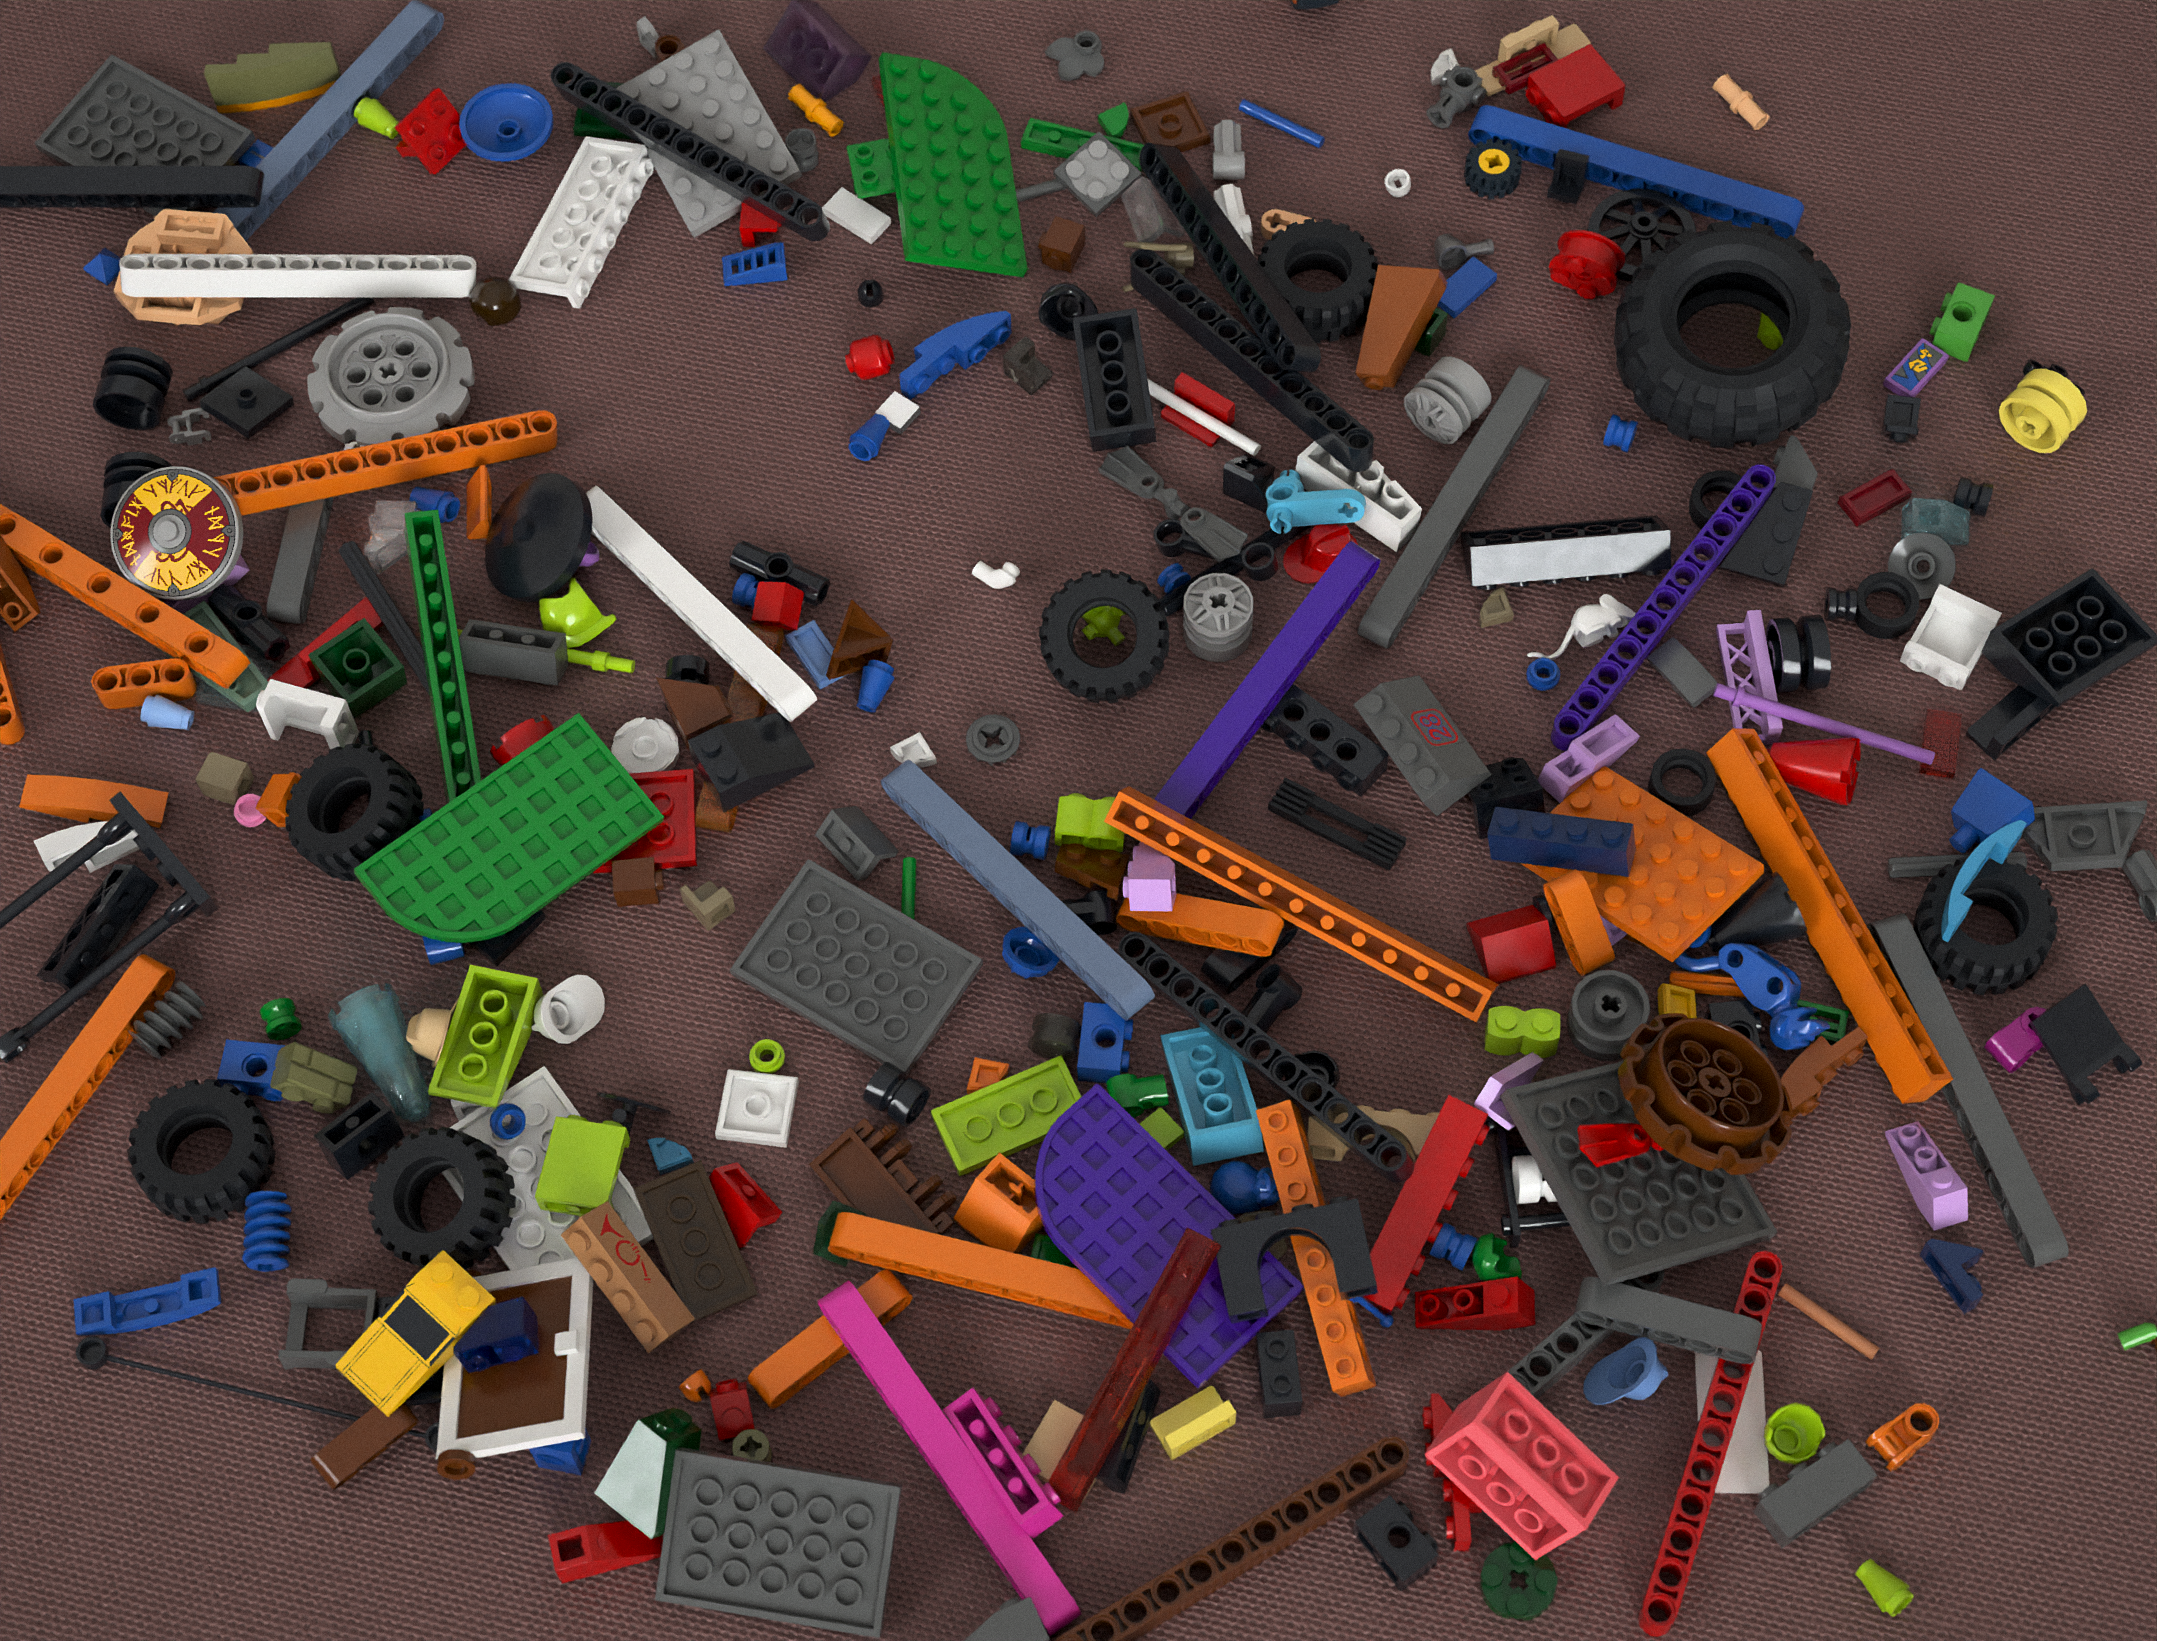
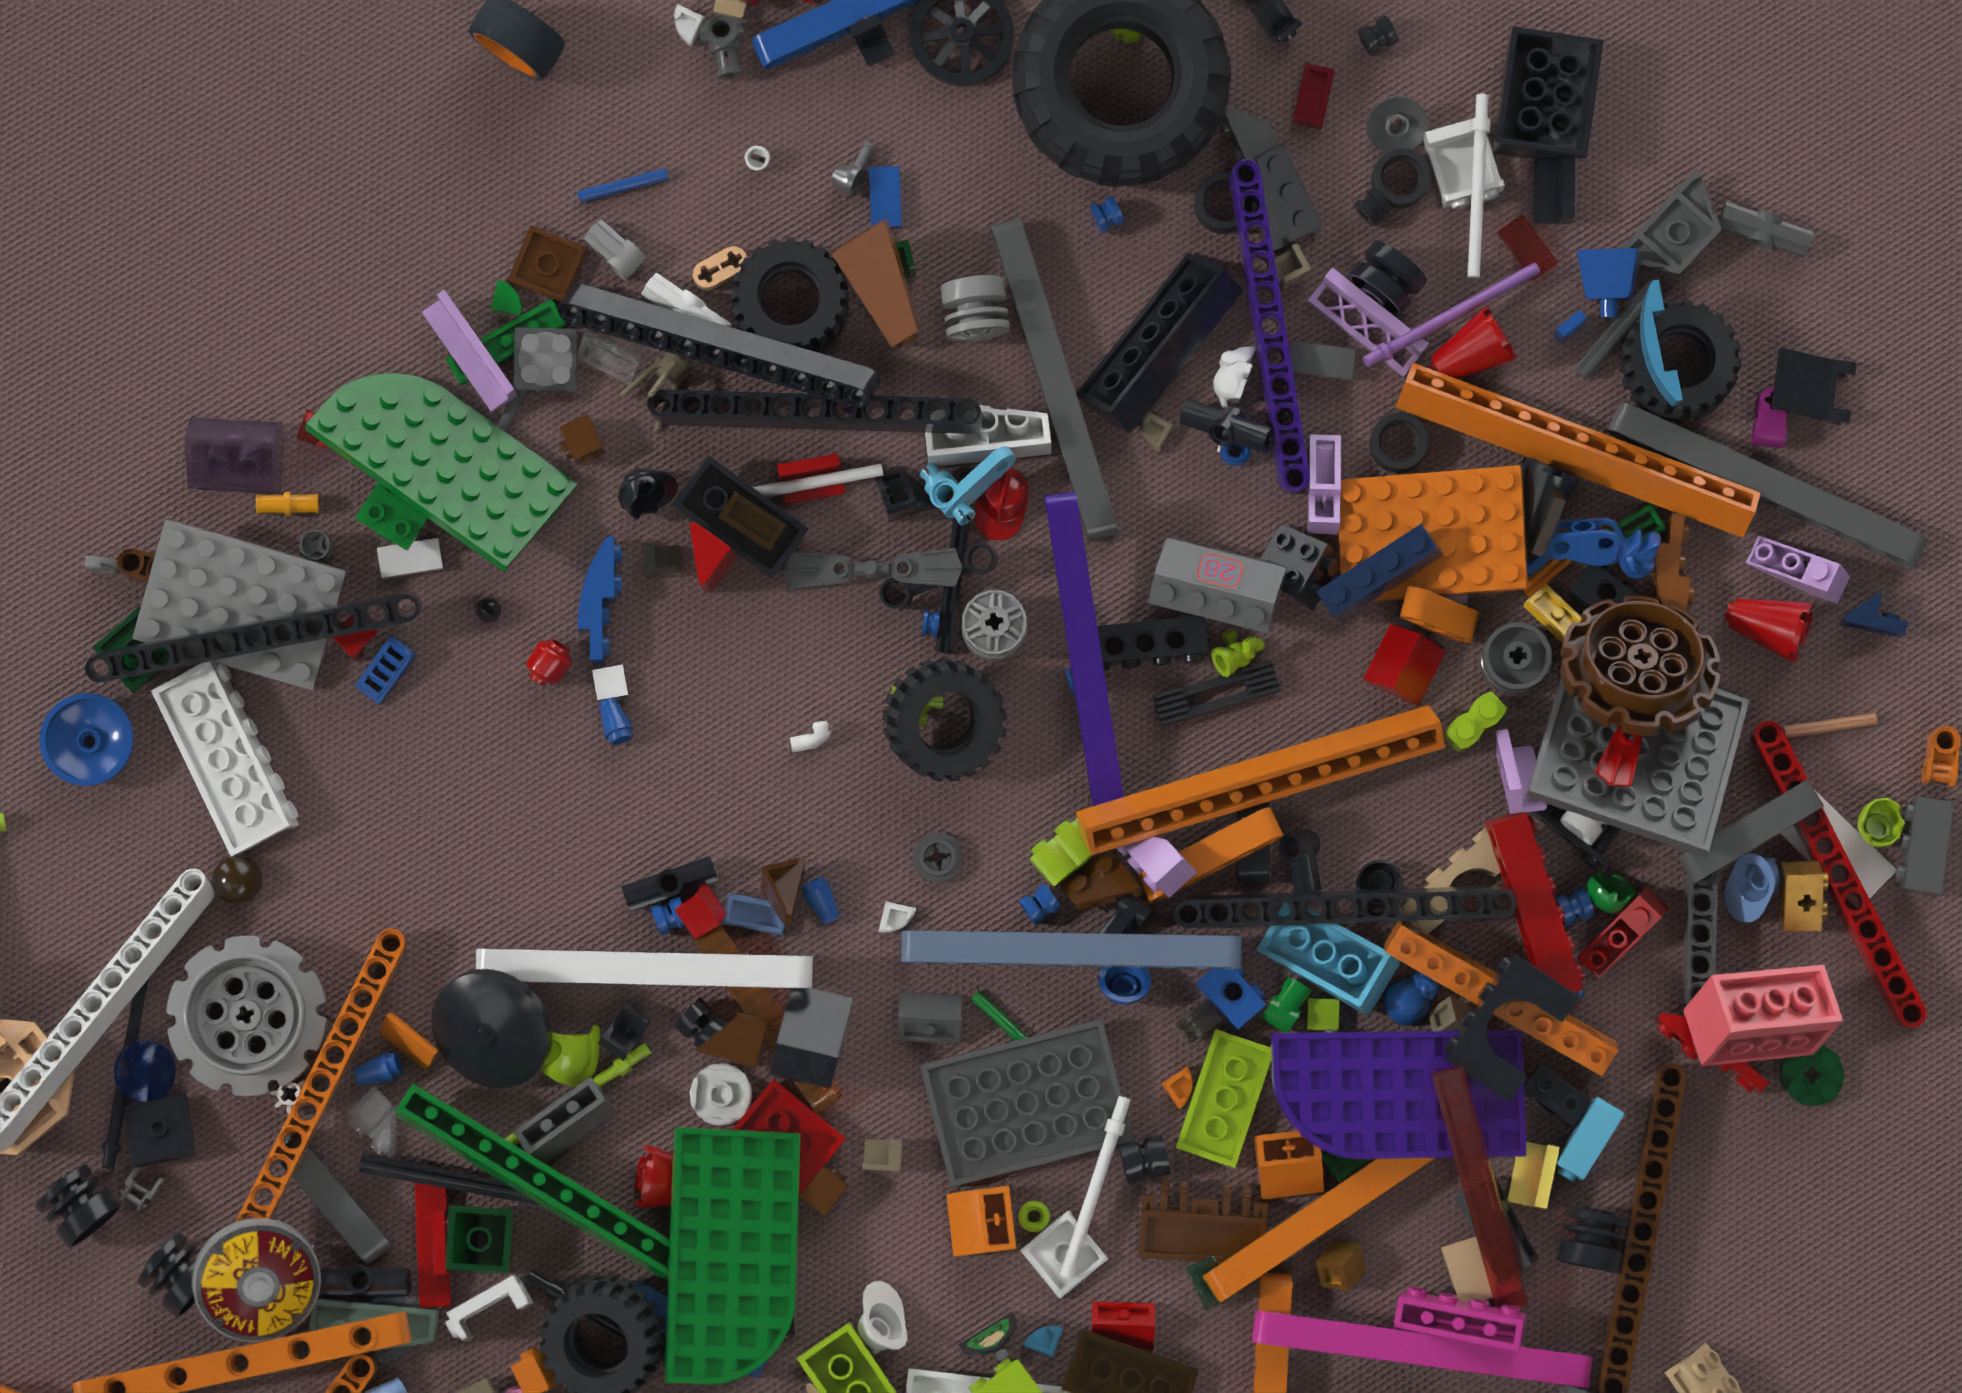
camera: 50 degrees left, 20 degrees up
red bracket [395,88,466,174] -> none
dark grey plate [1045,30,1104,81] -> none
black brick [1353,1495,1439,1592] -> none
black wheel [1464,139,1522,199] -> none
red wheel [1549,230,1626,299] -> none
clear light blue slope [1901,498,1970,545] -> none
none -> clear blue dish [114,1040,176,1103]
none -> lavender fence [422,290,517,413]
none -> black bracket [598,1004,651,1061]
none -> red slope [689,522,737,593]
none -> dark brown tile [718,491,787,551]
none -> orange slope [946,1186,1016,1257]
none -> white bar [1060,1096,1131,1279]
none -> black piece [1180,399,1275,454]
none -> lime piece [1211,629,1265,677]
none -> dark tan panel [1275,243,1311,290]
none -> pearl gold panel [1316,1240,1366,1292]
none -> white bar [1467,94,1491,278]
none -> dark brown tile [1530,488,1565,557]
none -> blue tile [1553,310,1587,343]
none -> medium azure slope [1556,1097,1625,1182]
none -> black wheel [1556,1206,1631,1274]
none -> red cone [1724,598,1814,663]
none -> pearl gold brick [1779,861,1828,932]

